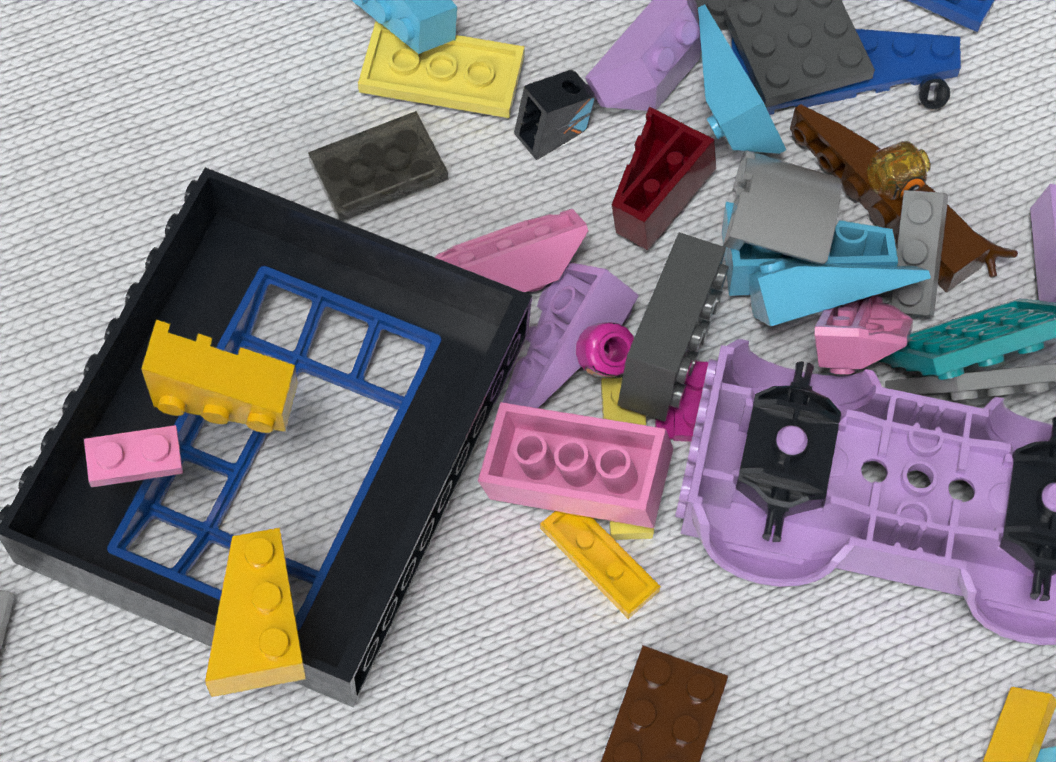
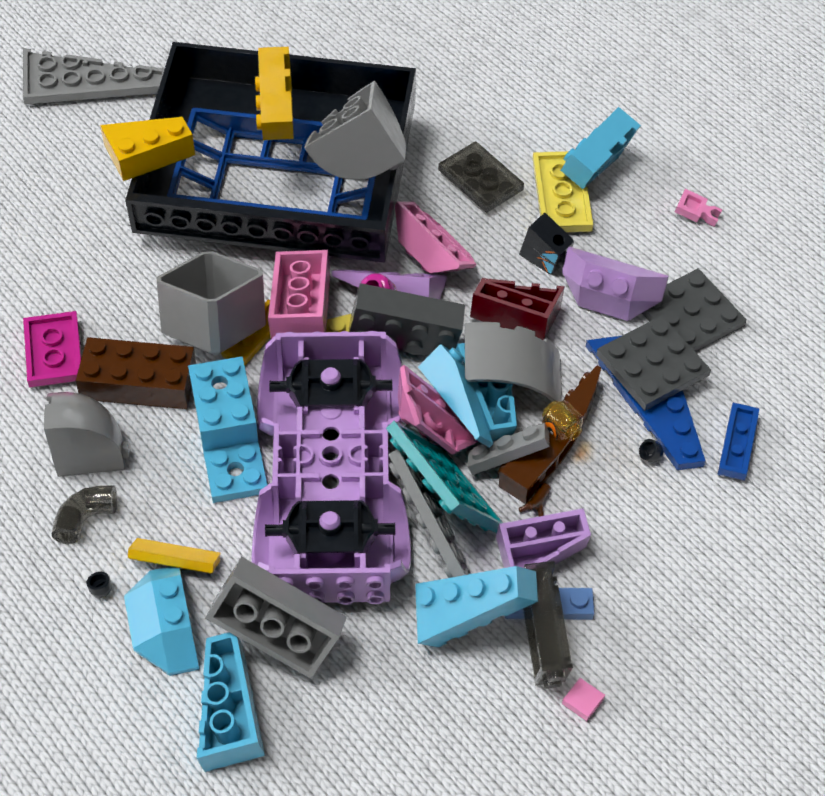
camera: 75 degrees right, 10 degrees down
bright pink plate [84,425,183,487] -> none
medium azure wedge [698,4,786,154] -> none
none -> light grey plate [157,251,266,356]
none -> medium azure bracket [188,356,267,503]
none -> light grey brick [304,81,406,180]

